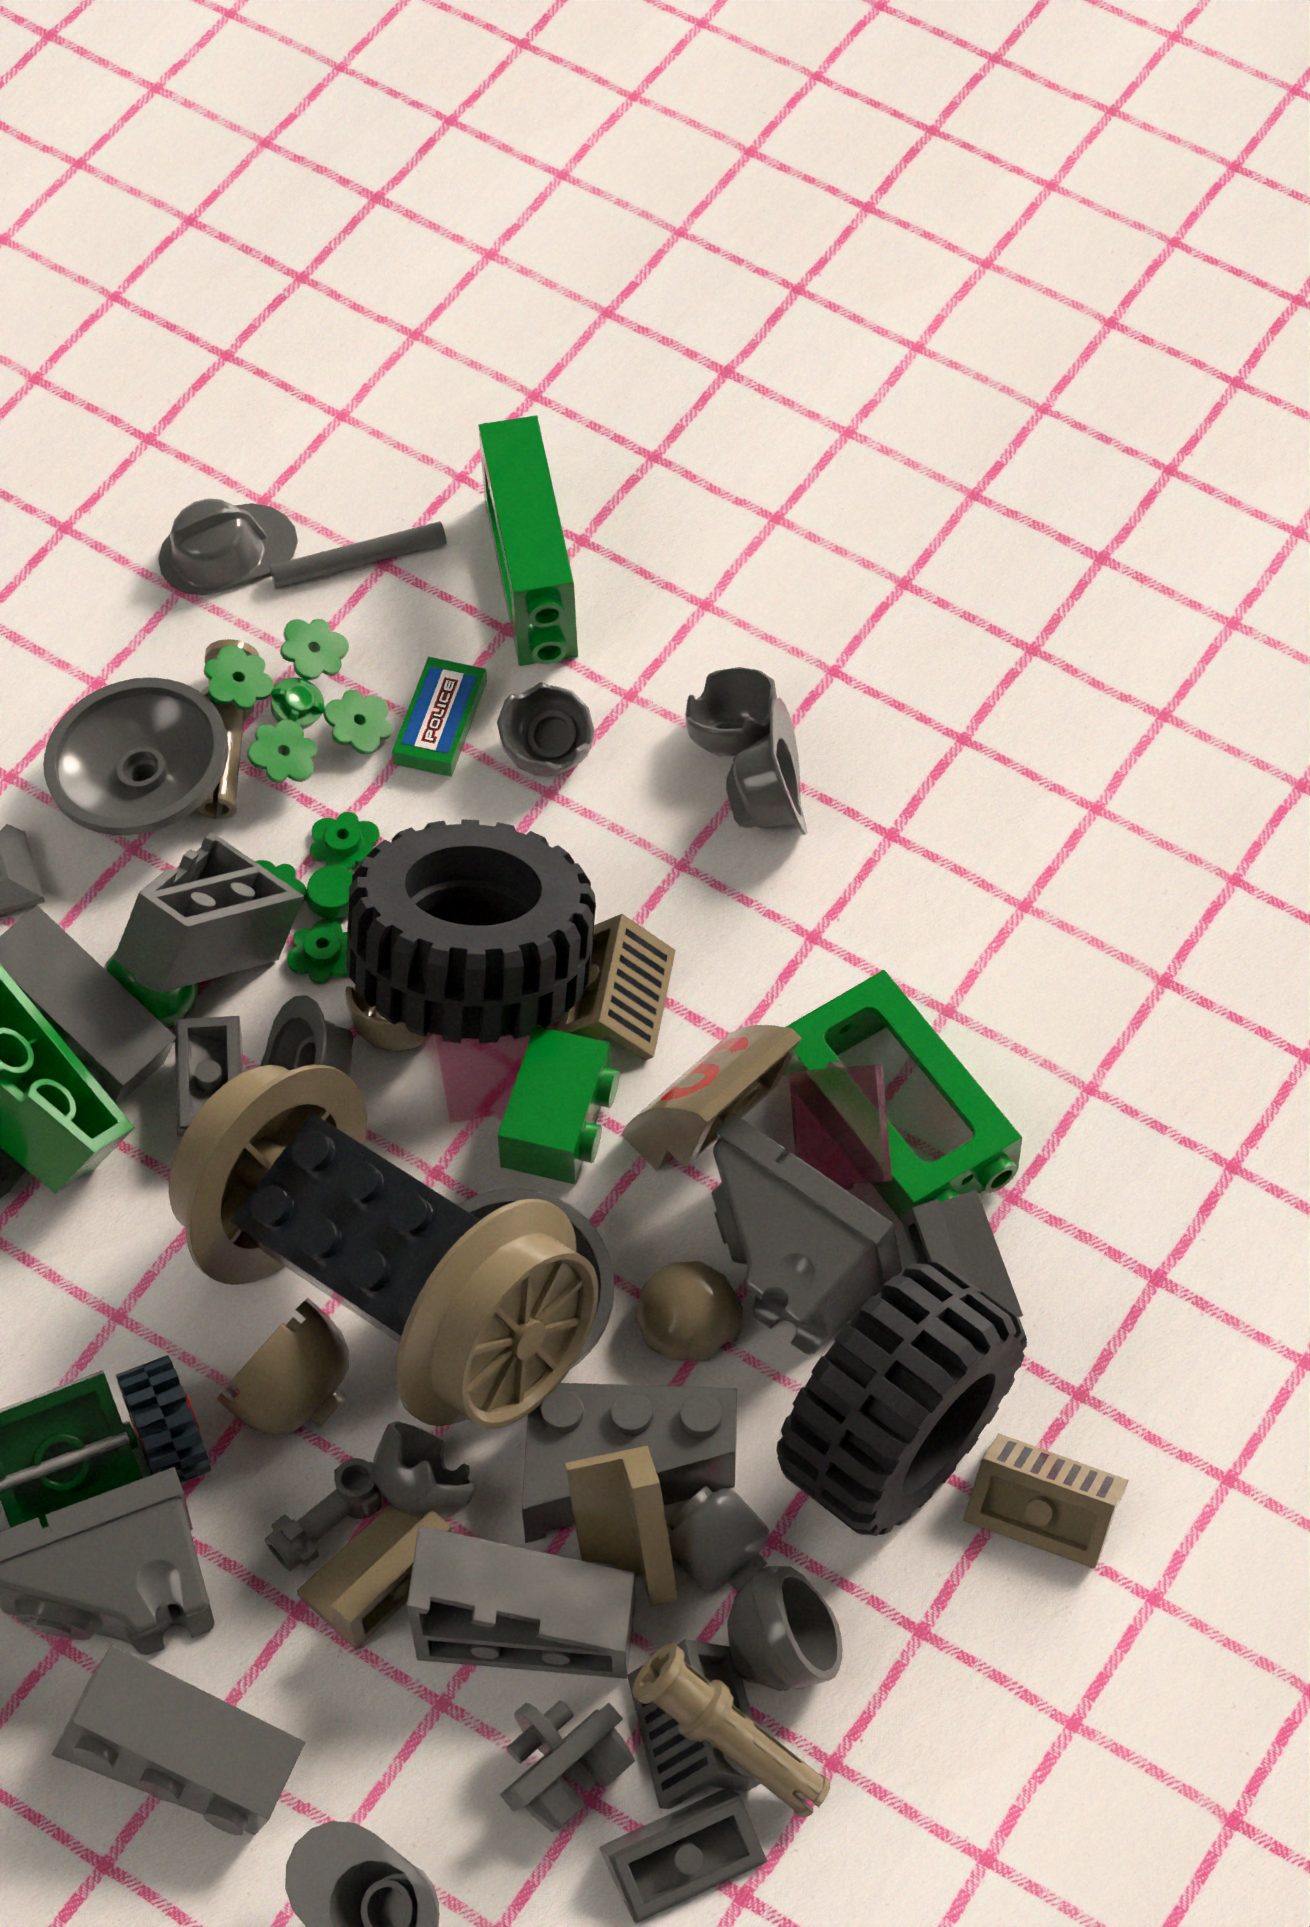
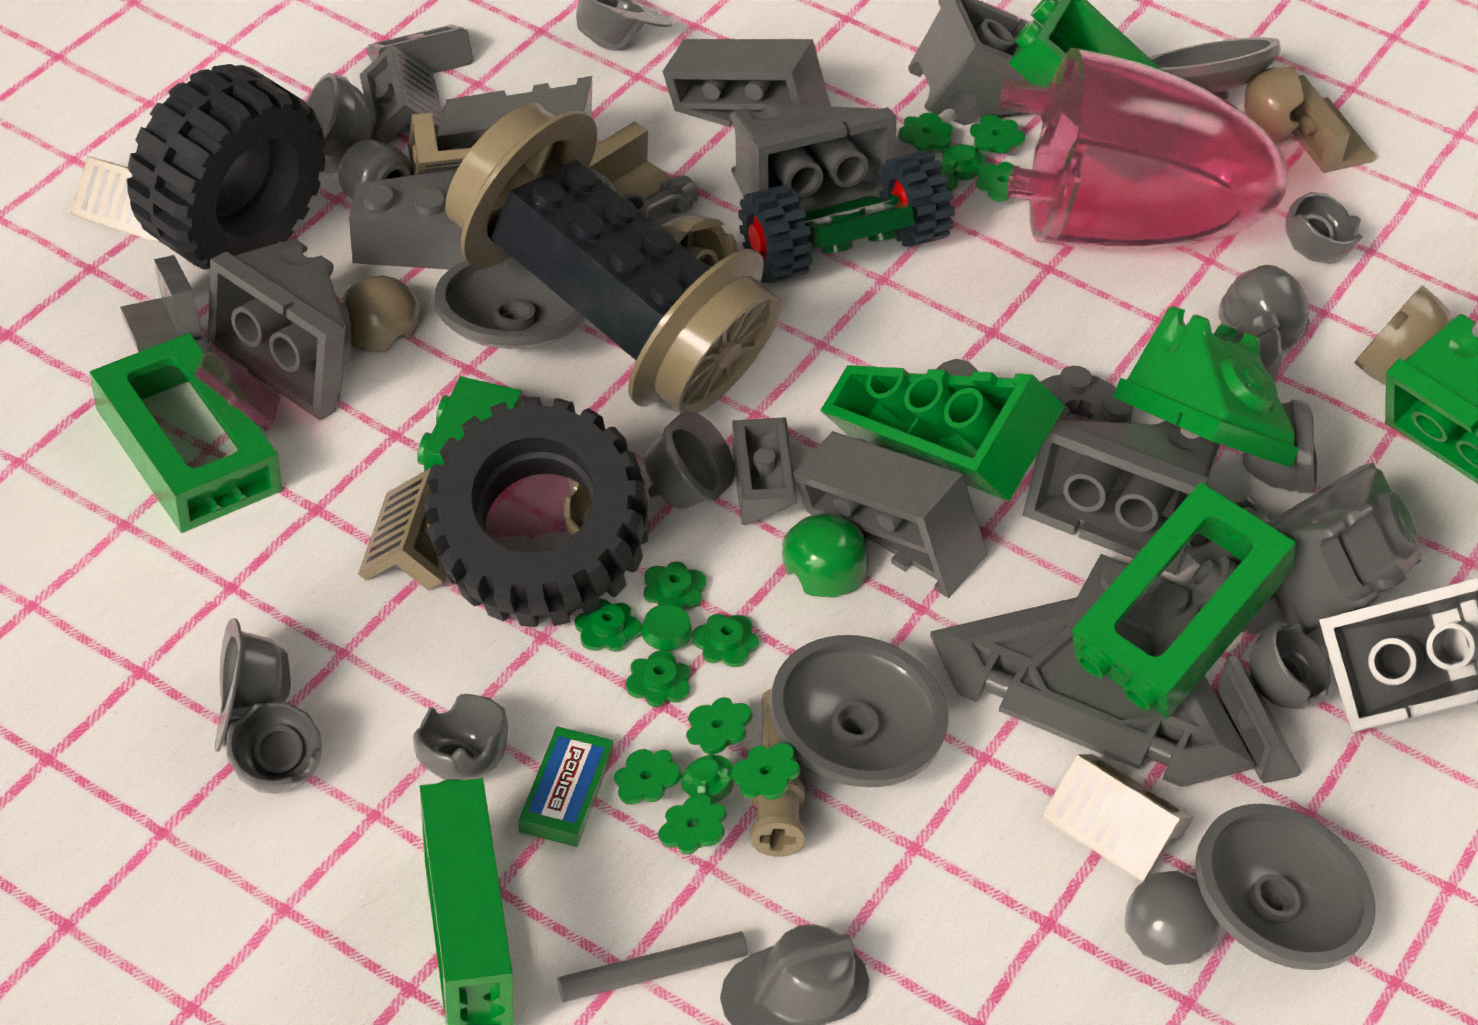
camera: 175 degrees right, 10 degrees down
dark grey wedge [114,831,304,993] -> none
dark grey hips [499,1700,636,1832] -> none
dark tan slope [621,1025,802,1171] -> none
dark tan pin [632,1643,830,1818] -> none

